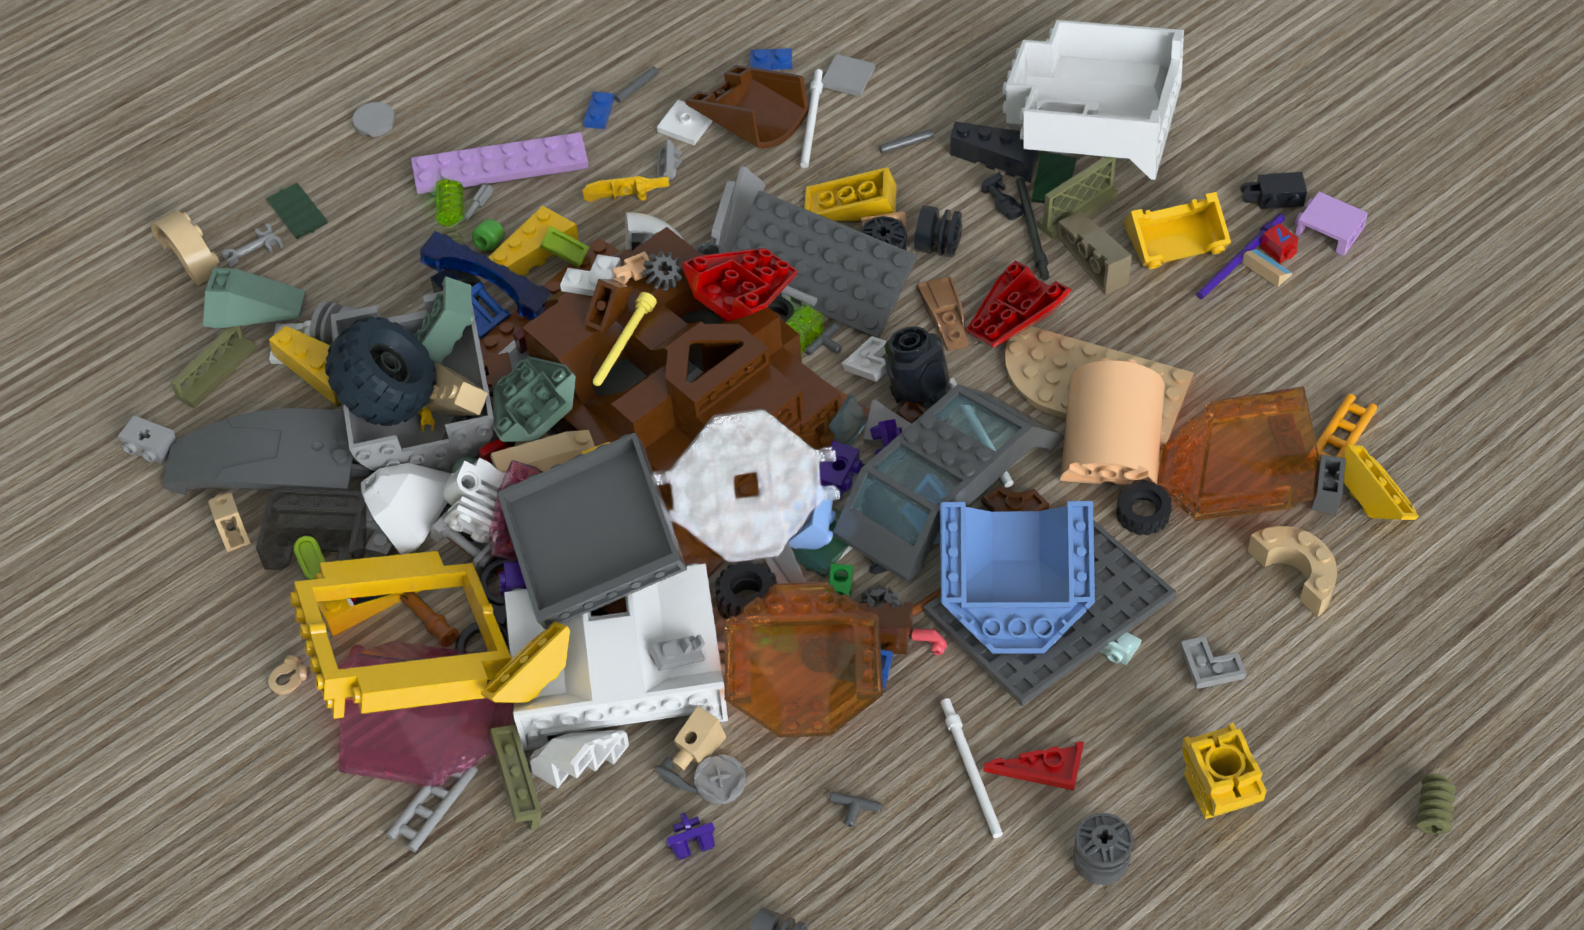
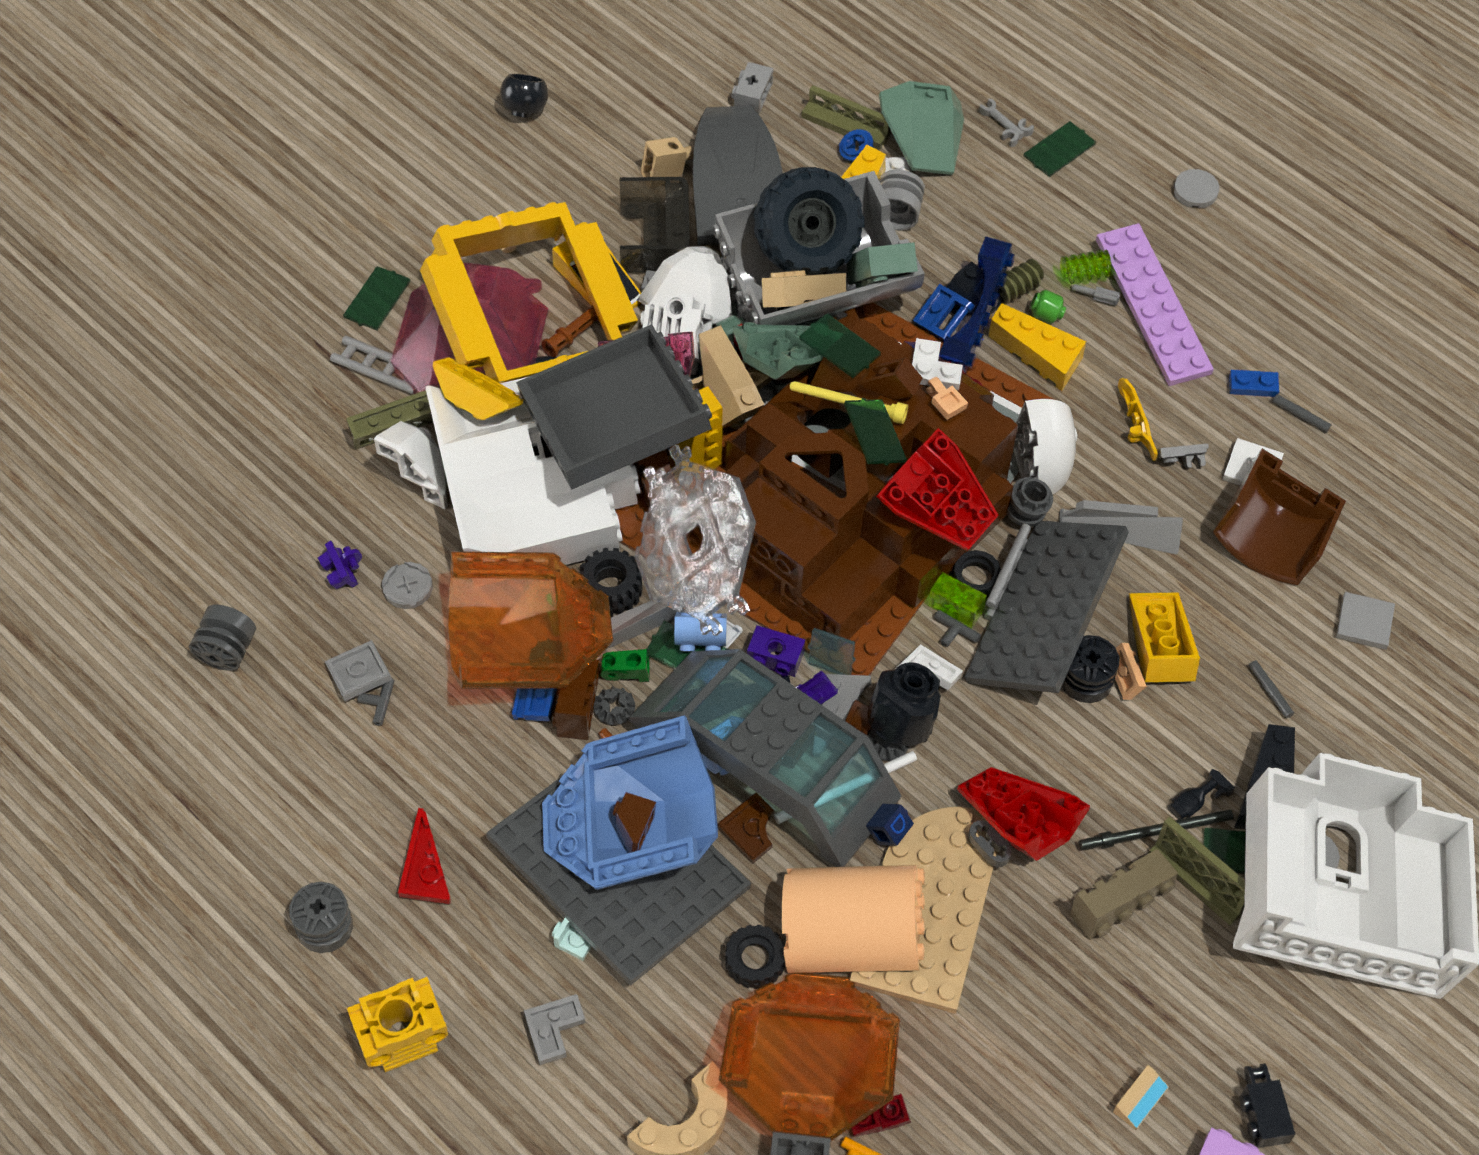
camera: 80 degrees right, 5 degrees up
tan brick [151,210,220,286] -> none
lime tile [294,536,327,580] -> none
lime tile [539,226,590,268] -> none
dark grey gear [642,250,683,292] -> none
light grey plate [649,634,705,671] -> none
dark grey bar [655,757,697,793] -> none
tan torso [671,706,727,771] -> none
blue plate [750,48,792,70] -> none
white bar [800,69,823,168] -> none
coral arm [912,628,947,655] -> none
black wheel [914,205,963,258] -> none
medium nougat piece [917,277,969,351] -> none
white bar [940,698,1003,838] -> none
yellow windscreen [1123,192,1231,269] -> none
dark purple bar [1196,214,1285,299] -> none
red brick [1261,223,1299,264] -> none
none -> light grey tile [325,640,392,701]
none -> clear green piece [343,266,411,331]
none -> black wheel [500,74,548,118]
none -> reddish brown slope [613,792,656,853]
none -> clear green piece [799,313,881,378]
none -> blue gear [839,129,874,163]
none -> clear green piece [844,398,907,466]
none -> dark blue brick [866,803,914,846]
none -> dark grey beam [968,820,1011,867]

